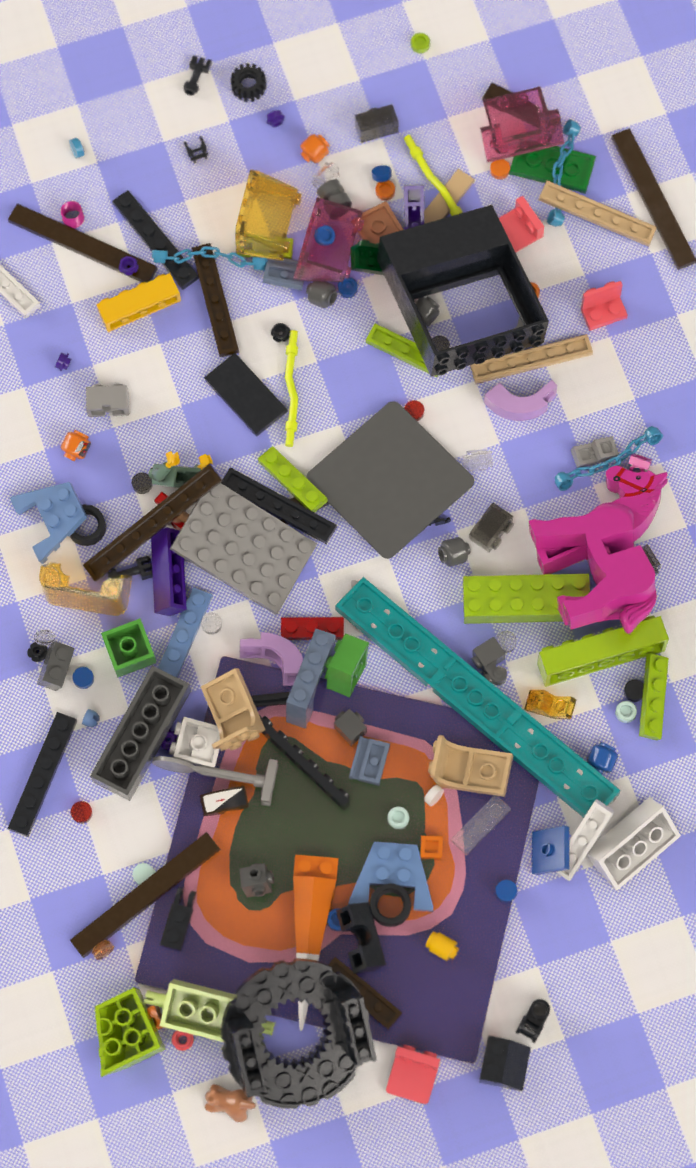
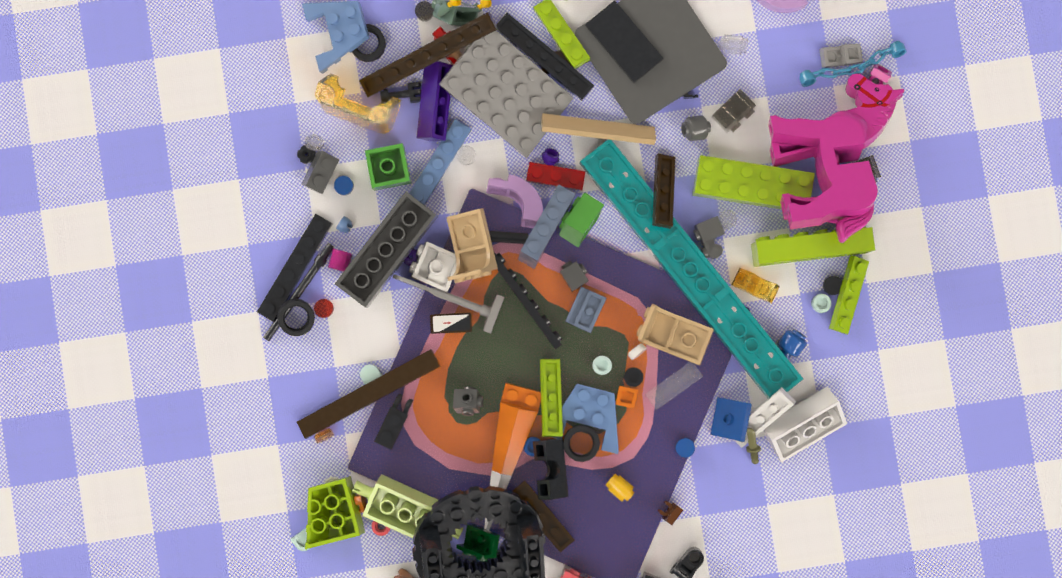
camera: 10 degrees right, 15 degrees up
none -> black bar [263,243,334,341]
none -> black tyre [277,298,315,336]
none -> light aqua tile [290,528,310,551]
none -> dark pink piece [328,249,352,272]
none -> dark green bracket [456,524,500,561]
none -> lime tile [540,359,563,437]
none -> tan tile [541,113,656,145]
none -> dark purple plate [542,148,560,165]
none -> black tile [585,0,664,83]
none -> black tile [624,367,643,387]
none -> dark brown tile [652,153,676,229]
none -> reddish brown tile [658,501,683,525]
none -> olive piece [746,428,761,464]

